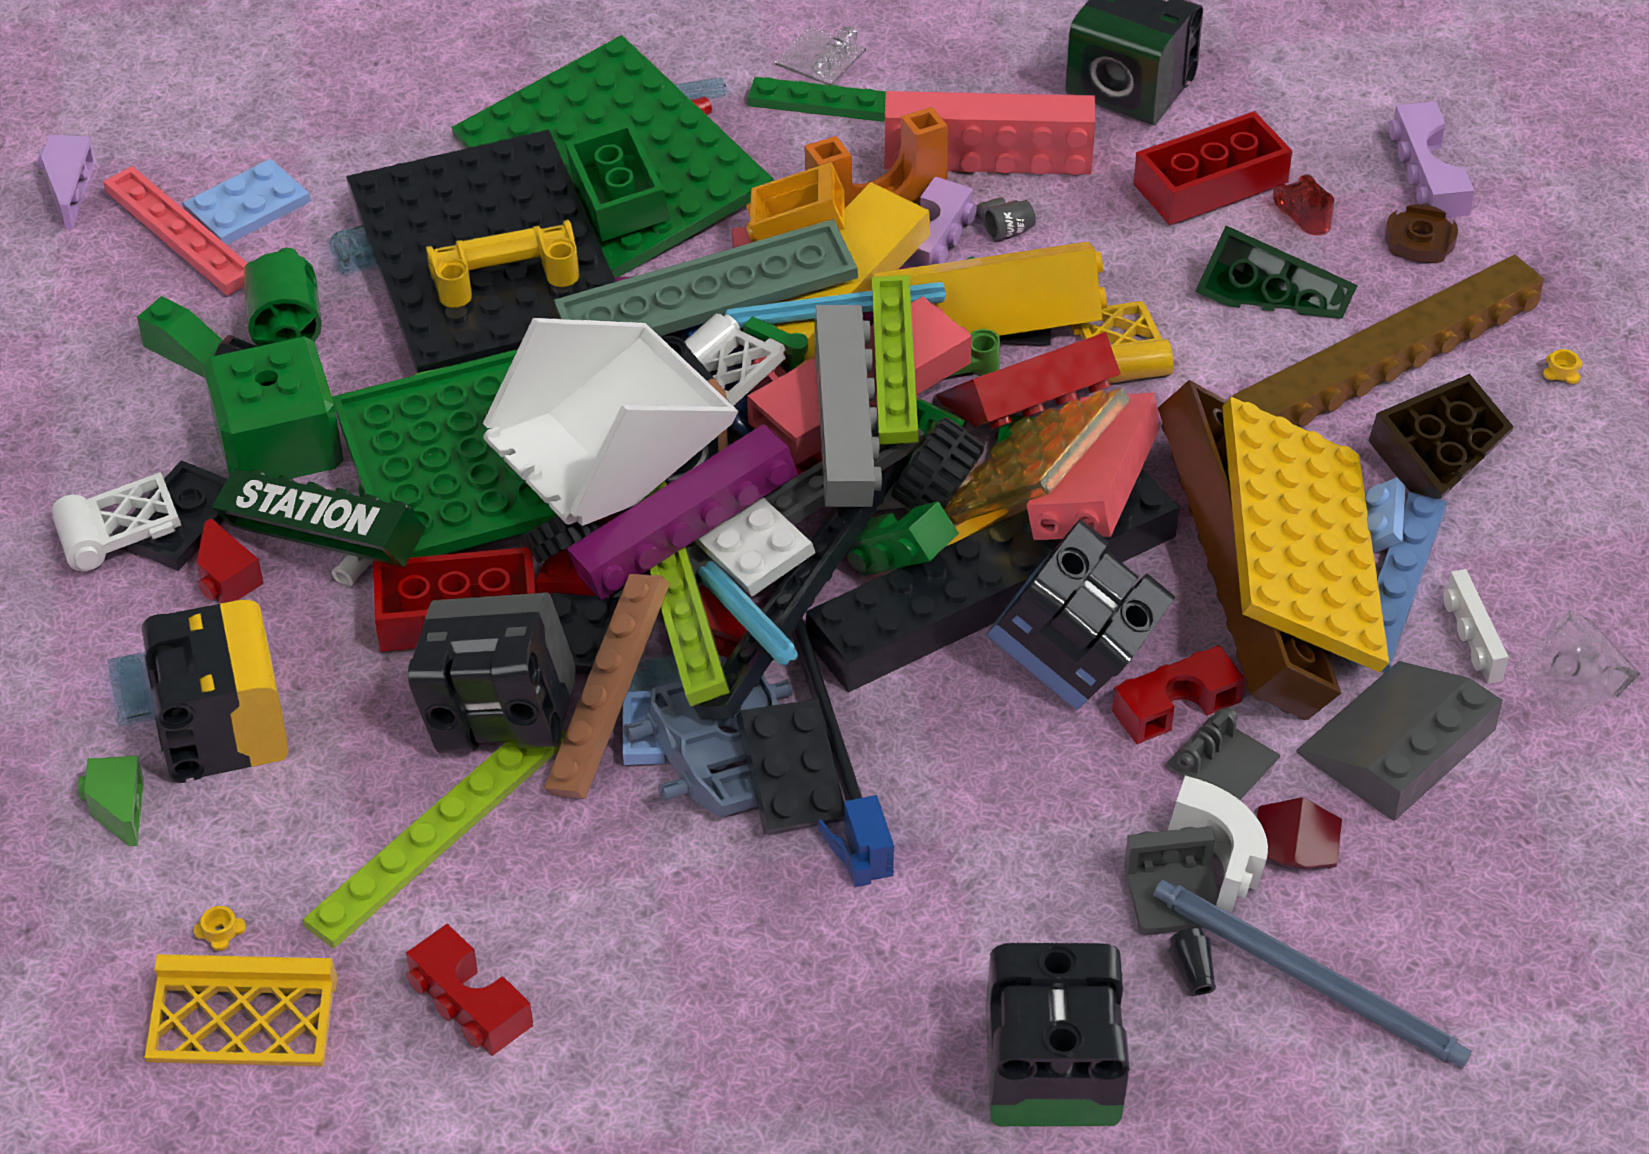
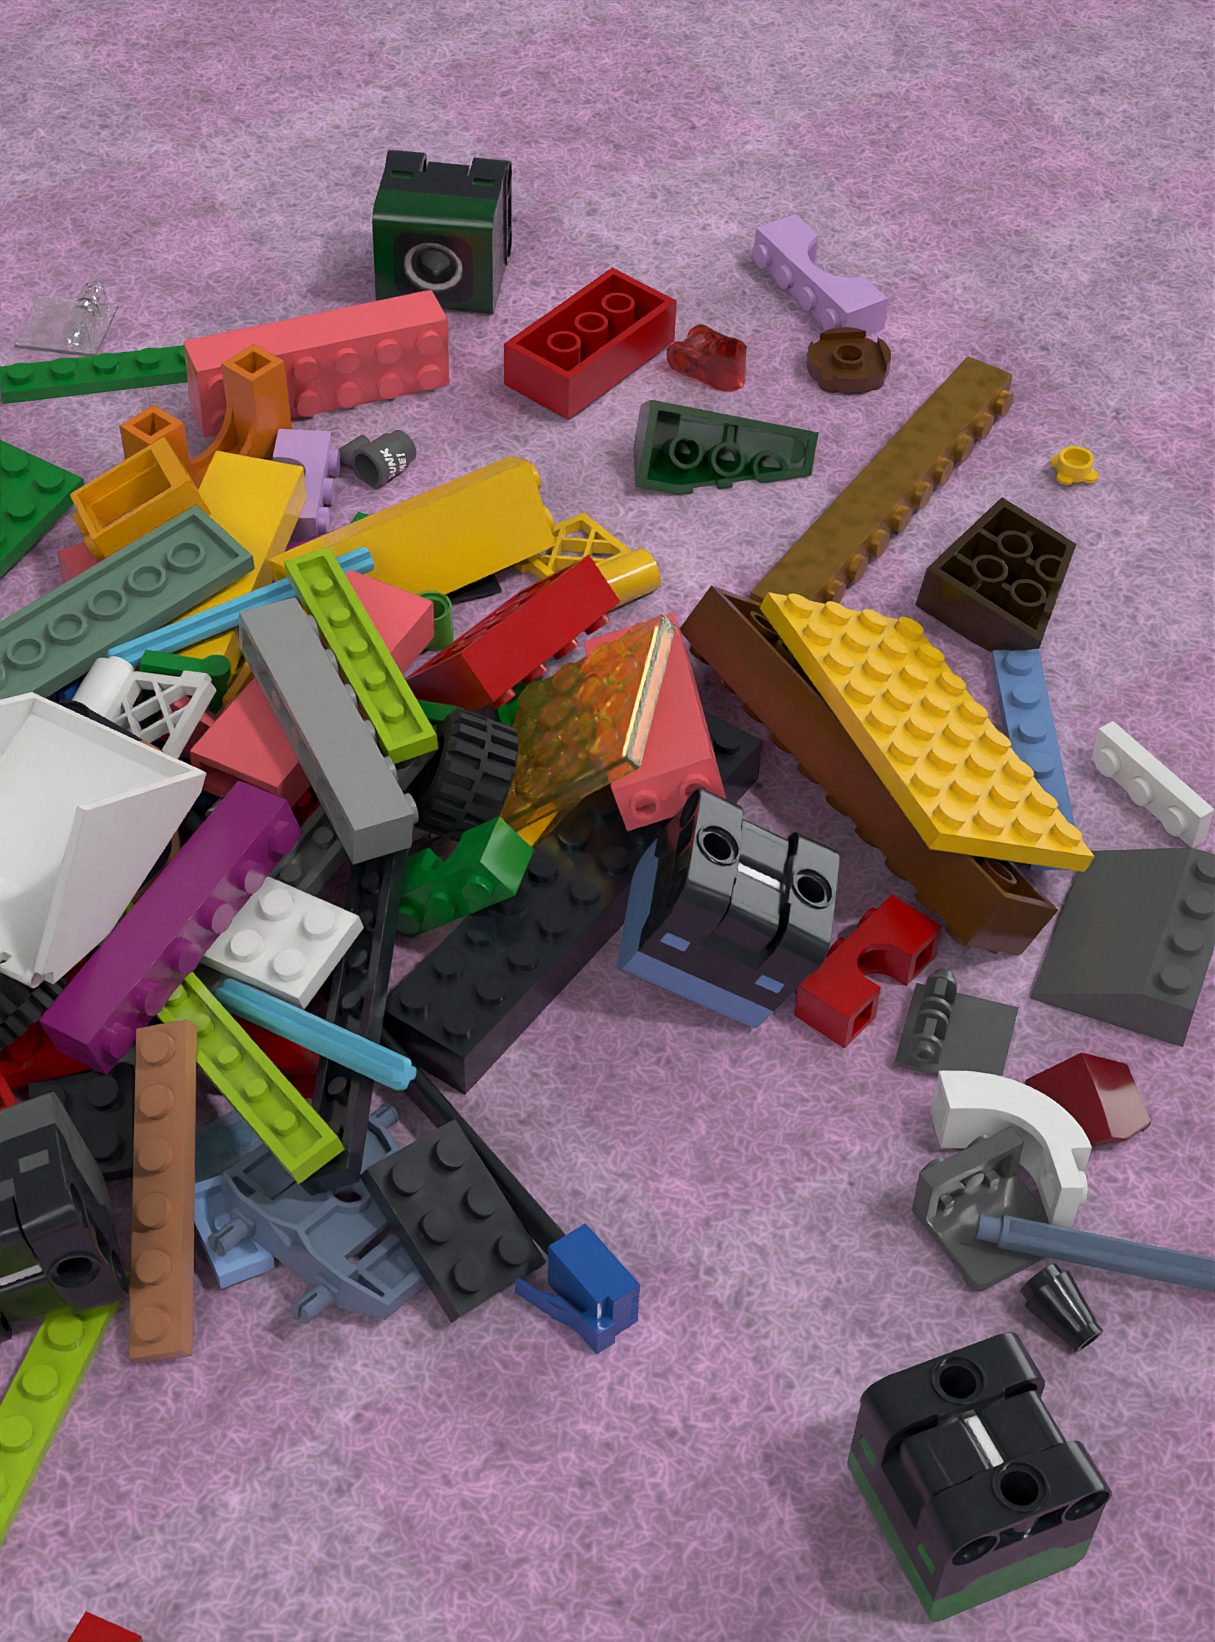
camera: 25 degrees left, 0 degrees up
light blue plate [1365,477,1406,554] -> none

